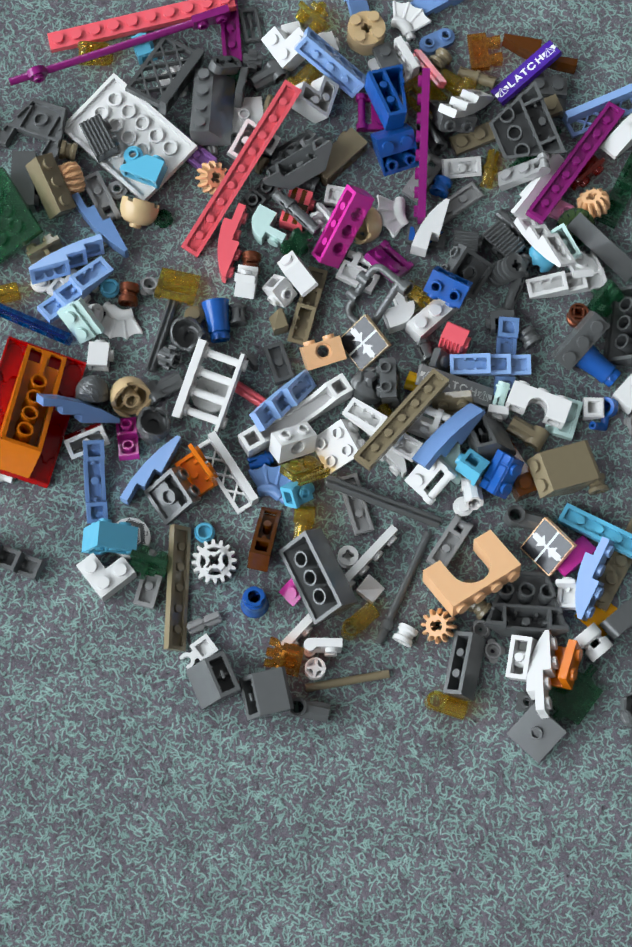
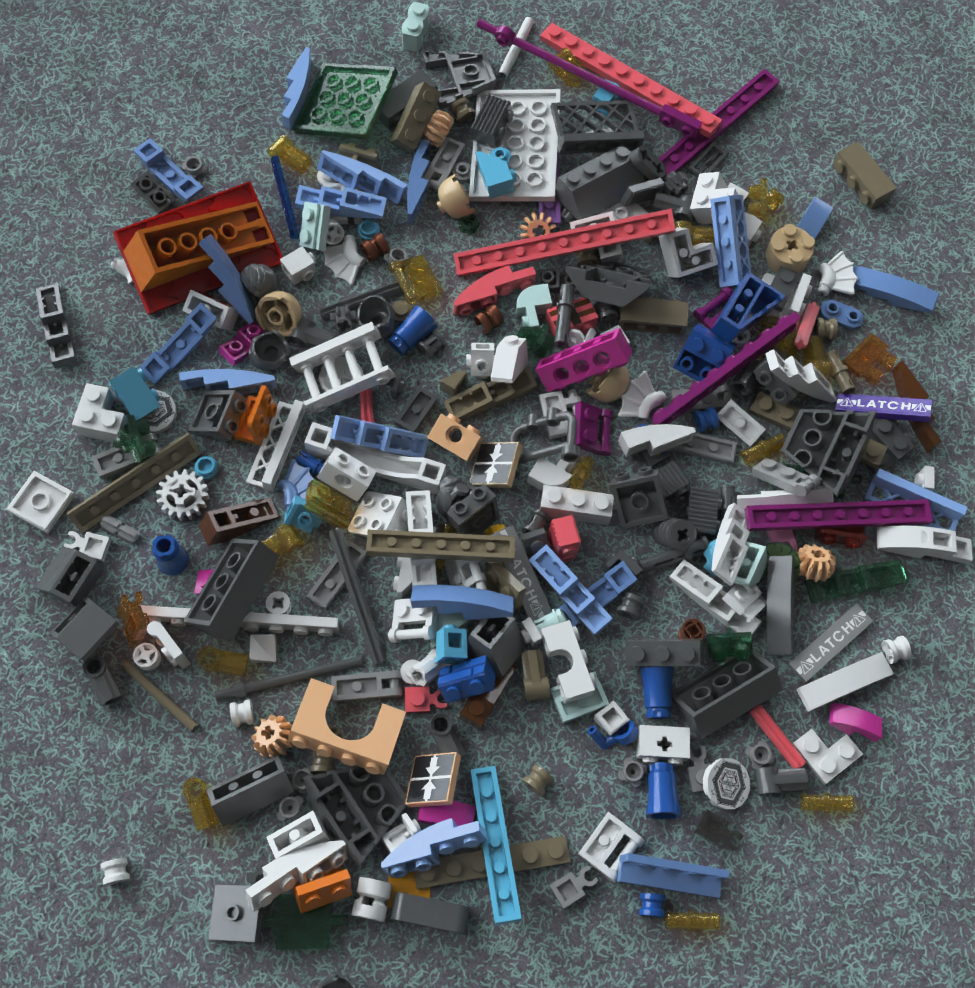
camera: 50 degrees right, 5 degrees down
white brick [234,264,259,299] -> none
blue brick [423,266,473,309] -> none
dark tan slope [526,440,602,499] -> none
none -> white plate [6,471,75,534]
none -> white wheel [100,858,130,886]
none -> coral plate [405,687,447,713]
none -> white piece [498,17,534,79]
none -> white plate [914,466,934,491]

